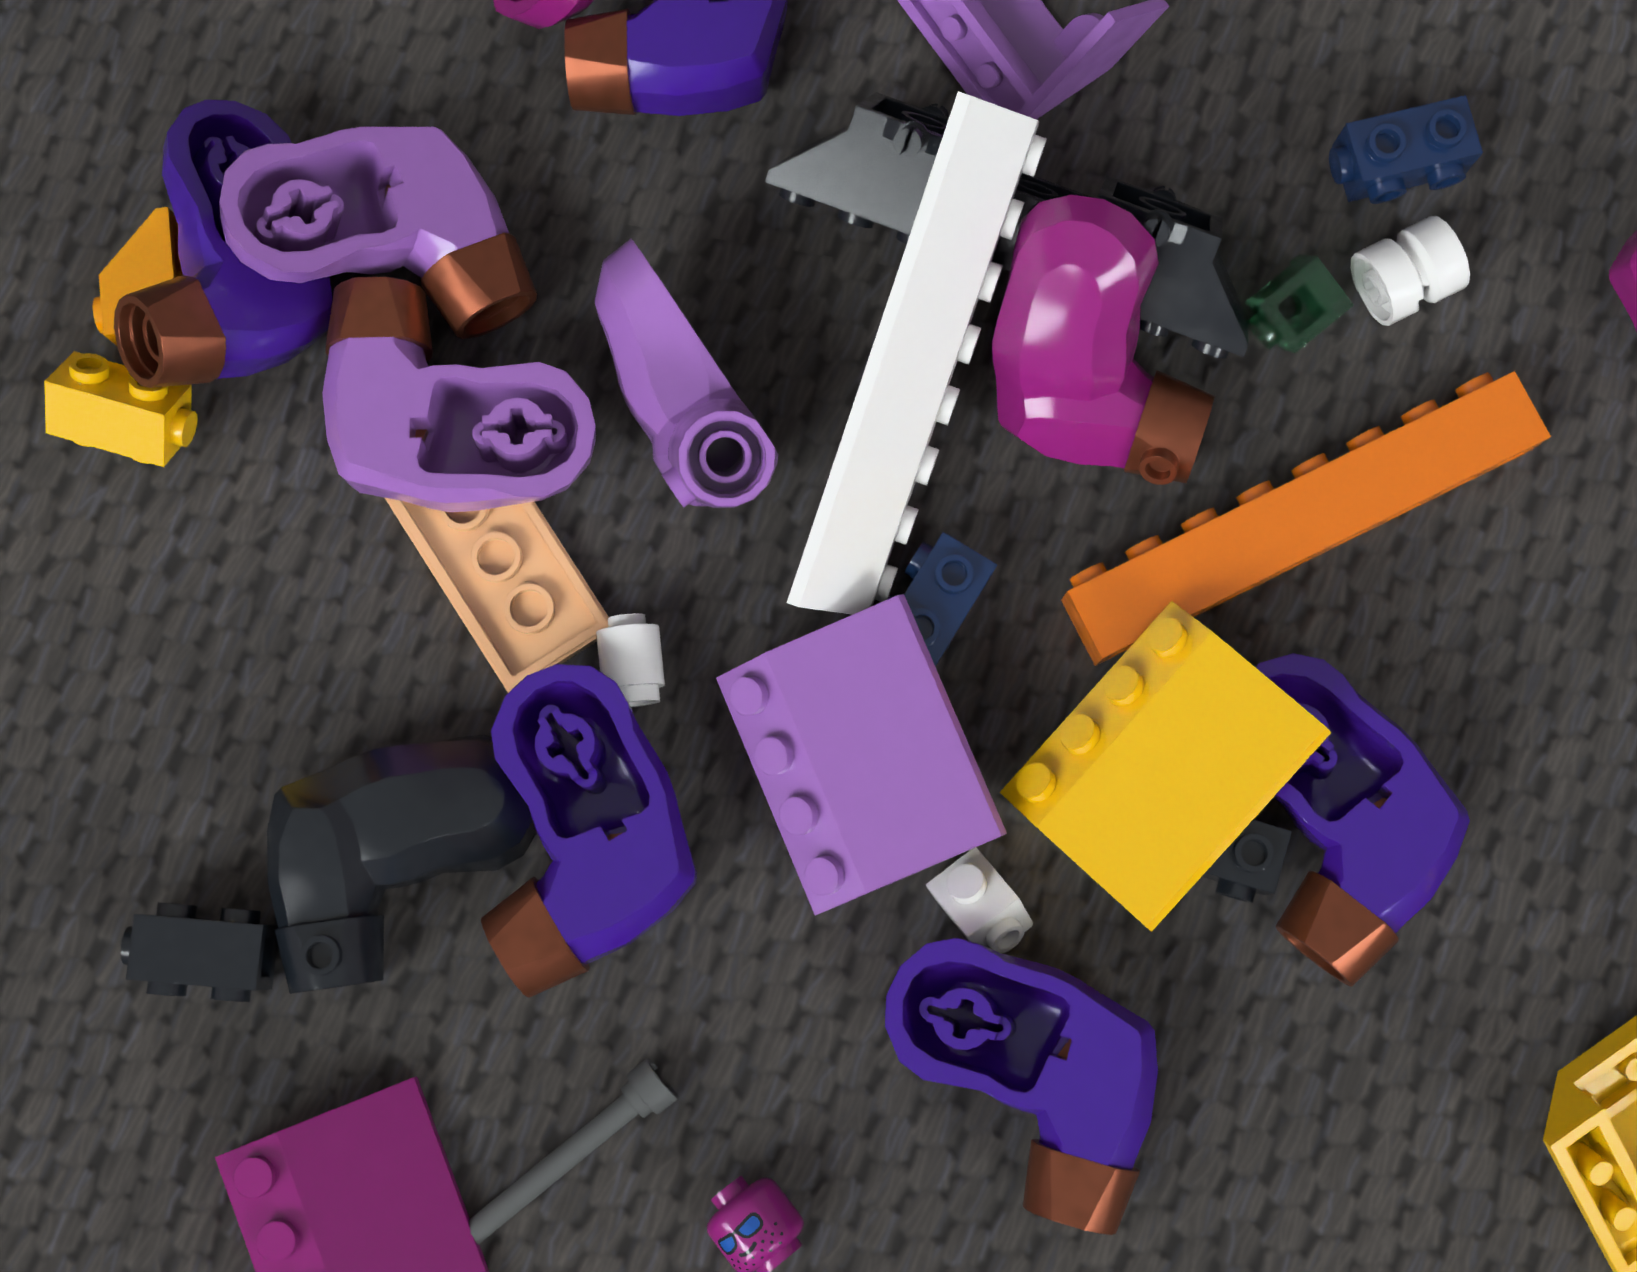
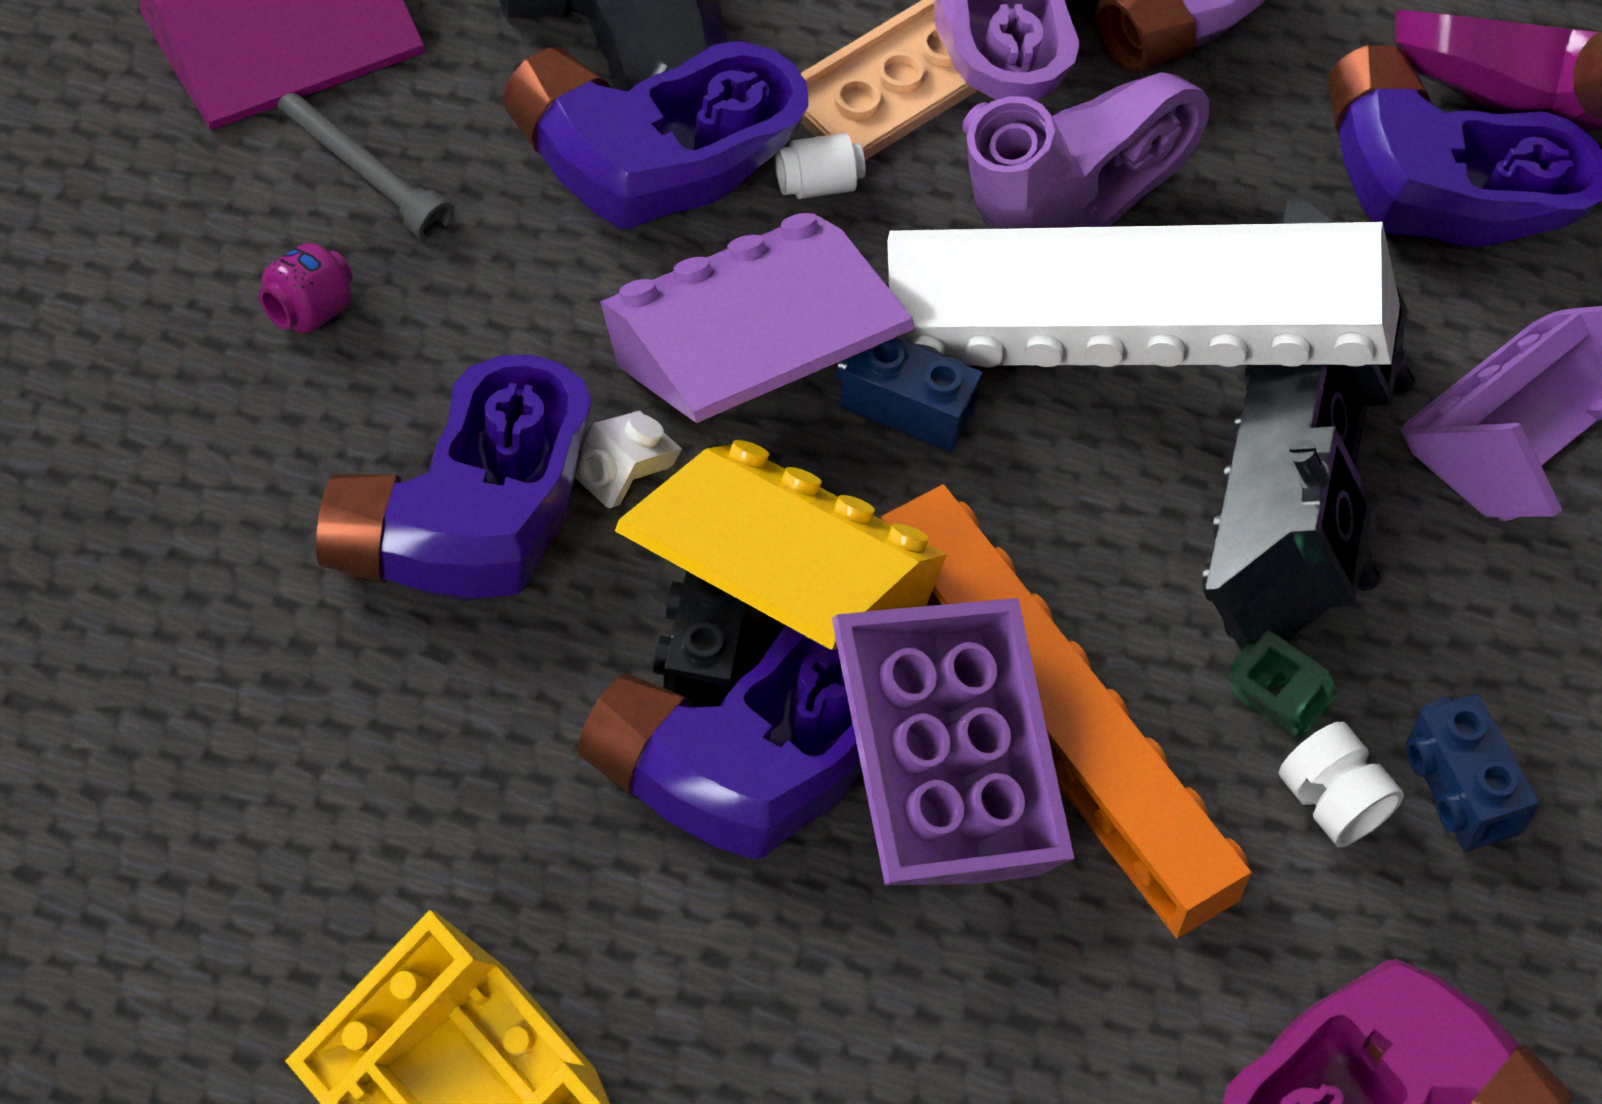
camera: 75 degrees right, 25 degrees down
magenta piece [992,195,1215,485] -> none
none -> medium lavender slope [832,598,1074,885]

